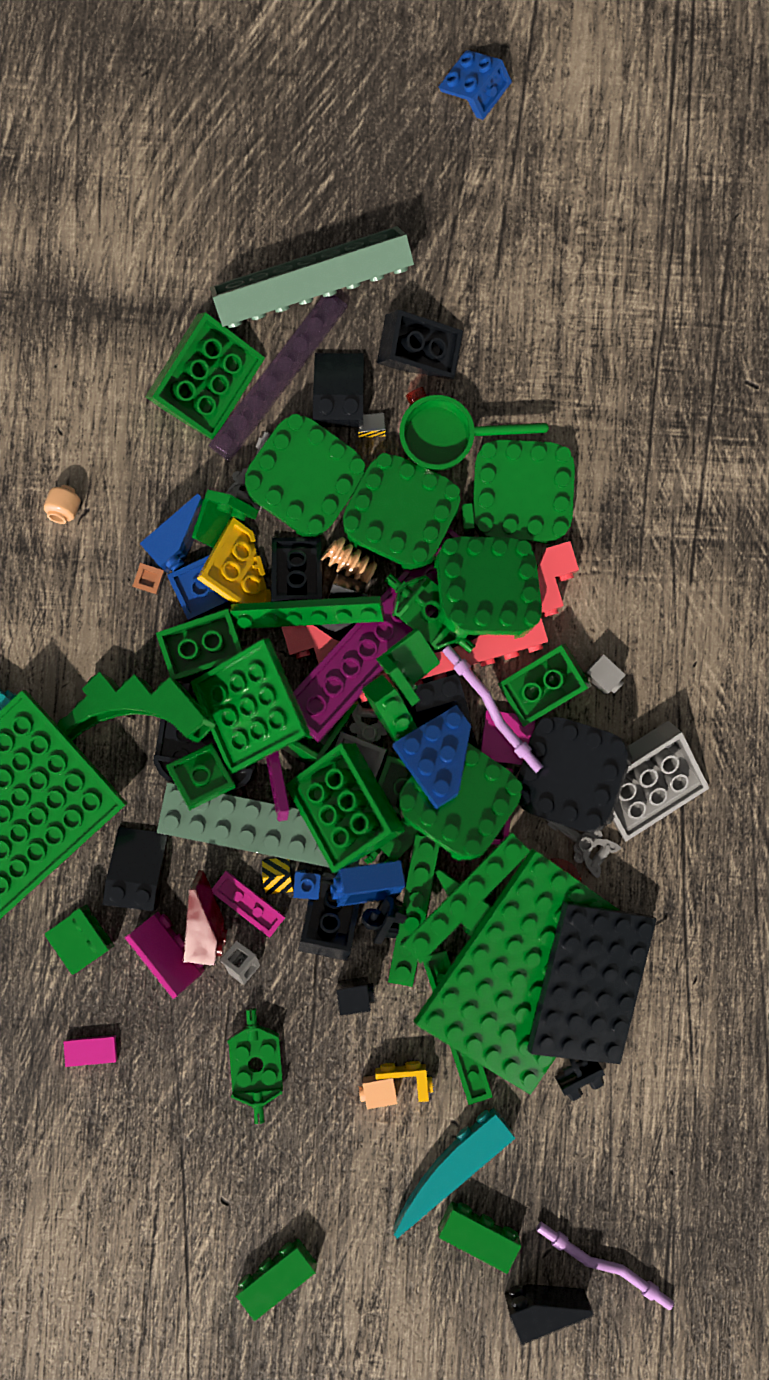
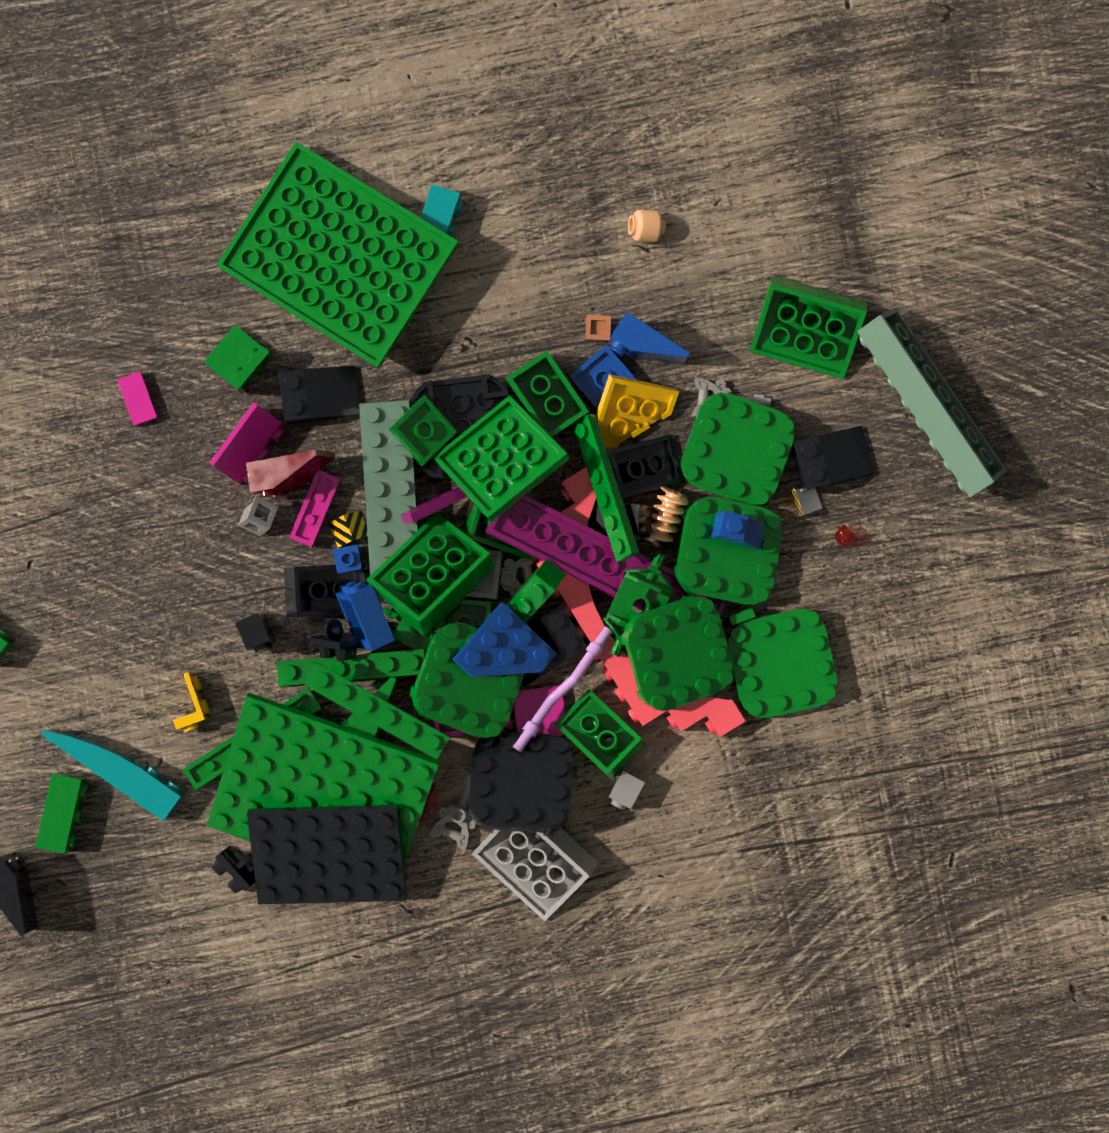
camera: 75 degrees right, 0 degrees up
green arch [57,672,216,743] -> none
green bracket [192,489,259,548] -> none
clear purple plate [208,295,347,462] -> none
green plate [227,1008,283,1124] -> none
light nougat brick [359,1075,397,1109] -> none
green bracket [376,628,440,706] -> none
black slope [377,309,463,380] -> none
green piece [400,395,549,472] -> none
lavender bar [536,1222,674,1310] -> none
none -> blue slope [711,511,764,550]

